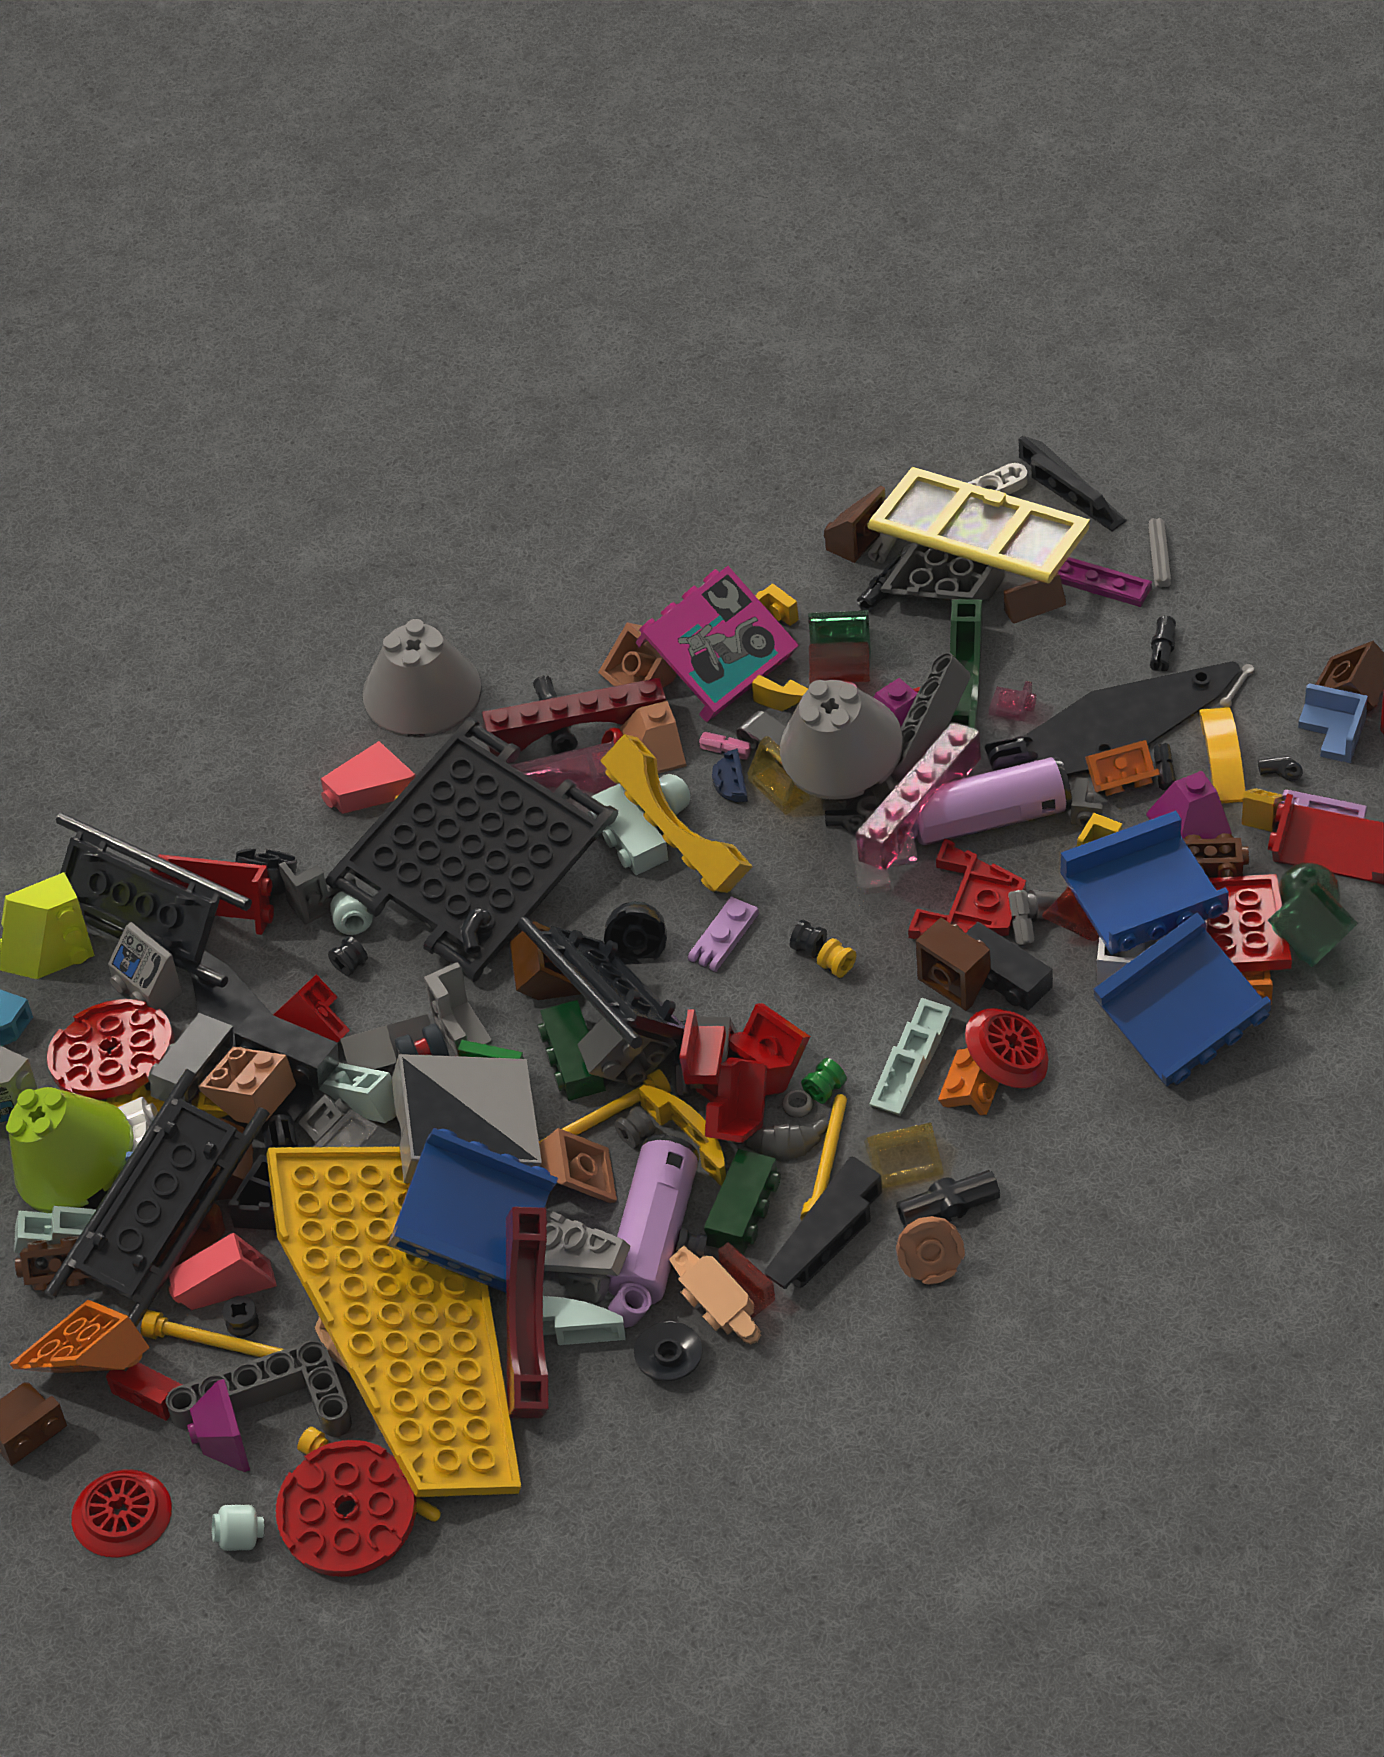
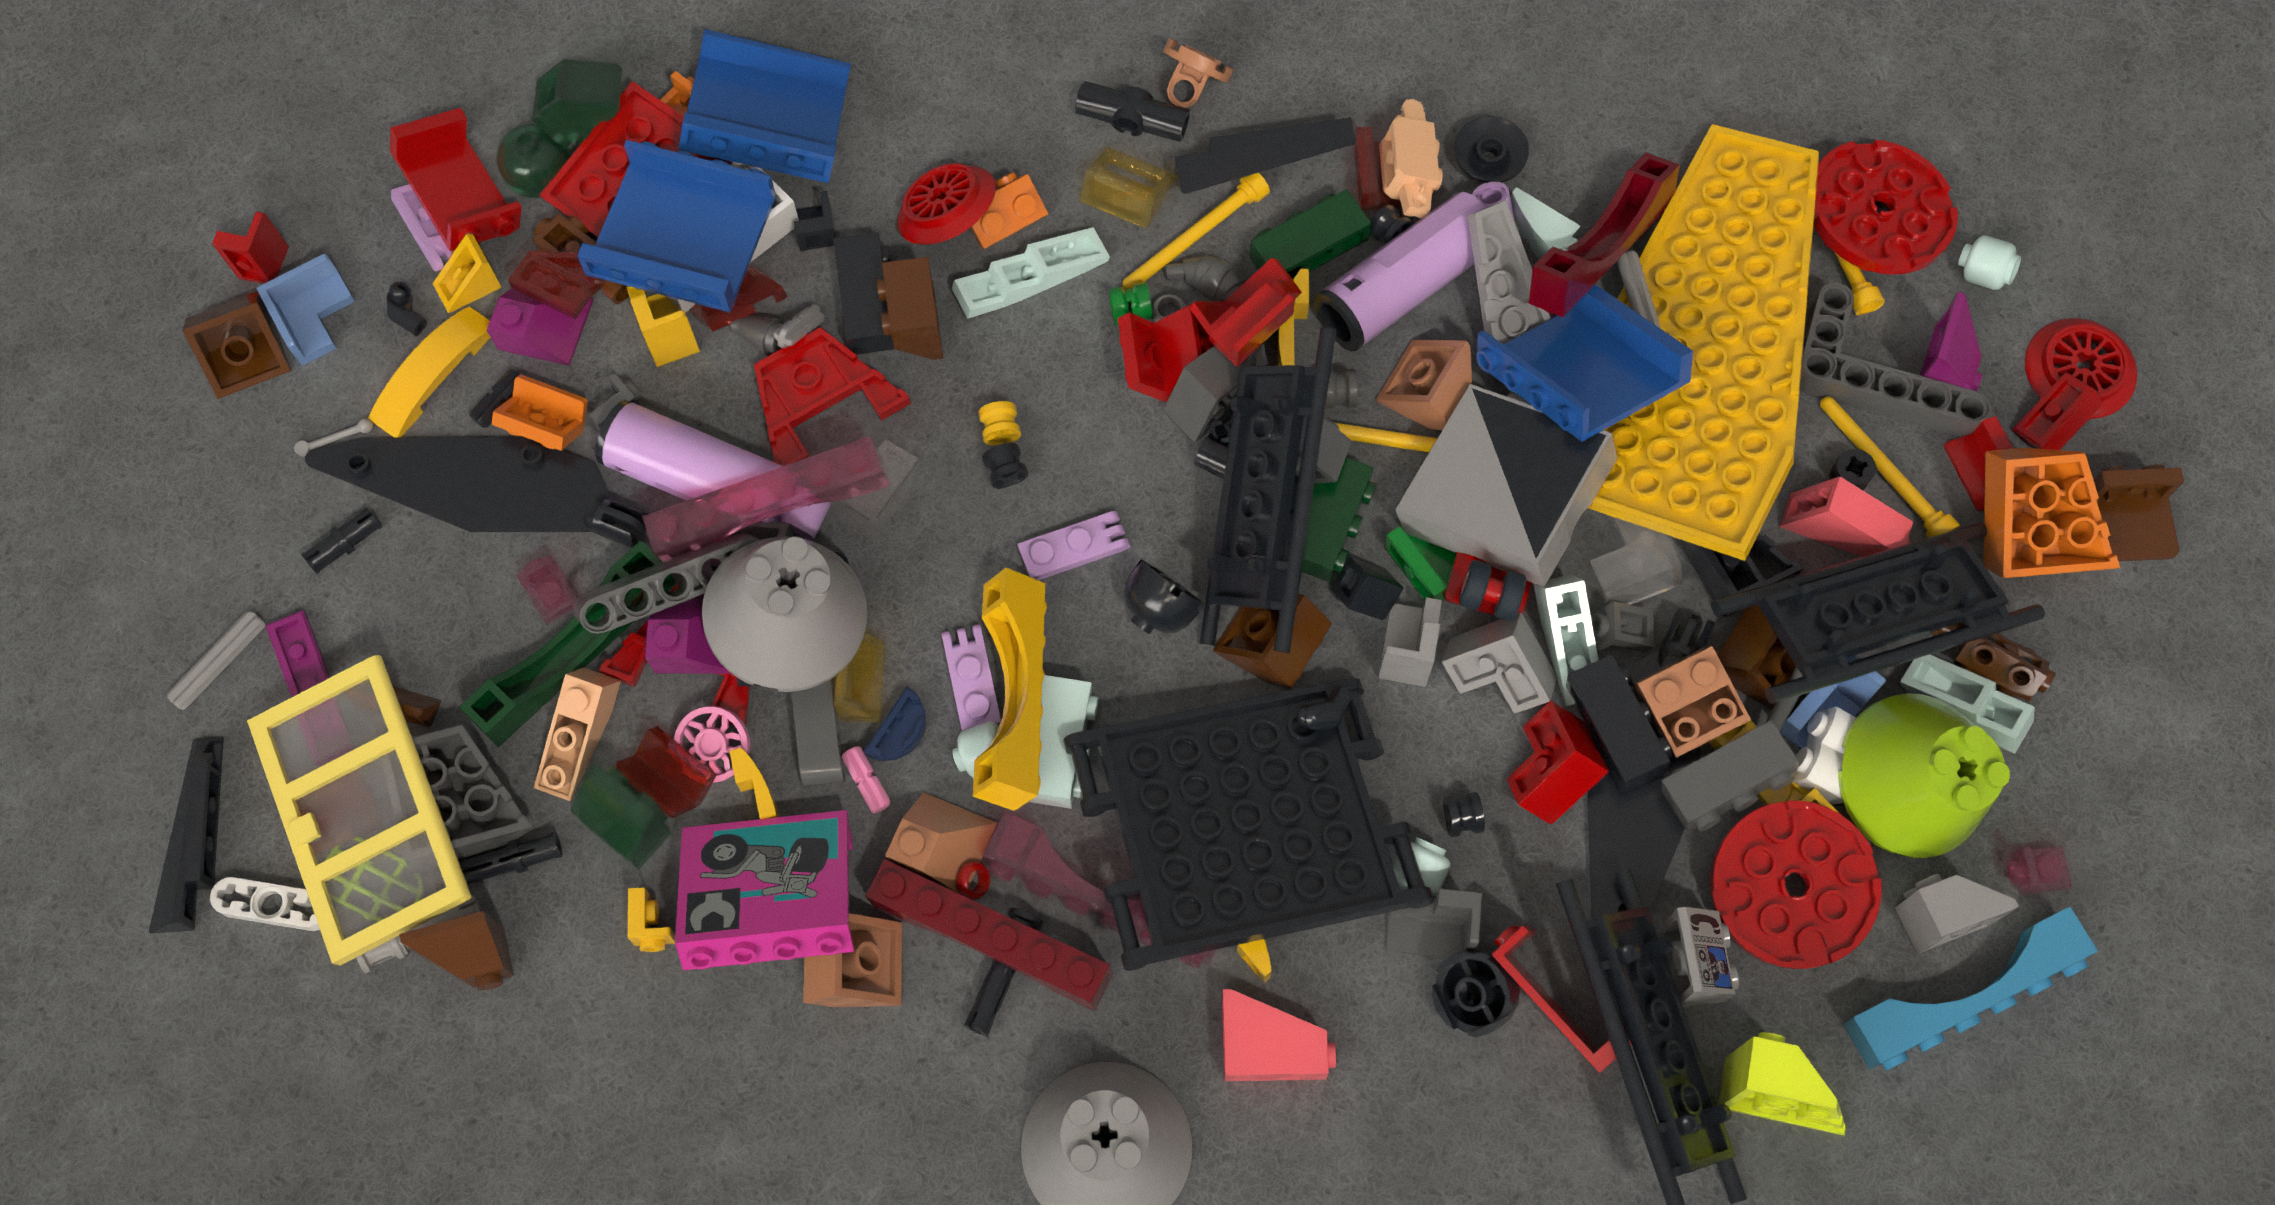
camera: 145 degrees left, 20 degrees up
none -> clear red wing [508,251,604,320]
none -> light nougat slope [533,667,621,801]
none -> black panel [794,191,836,251]
none -> lavender hinge [941,624,1001,731]
none -> black panel [1331,556,1404,620]
none -> light grey axle [1618,250,1661,329]
none -> red slope [2012,372,2102,450]

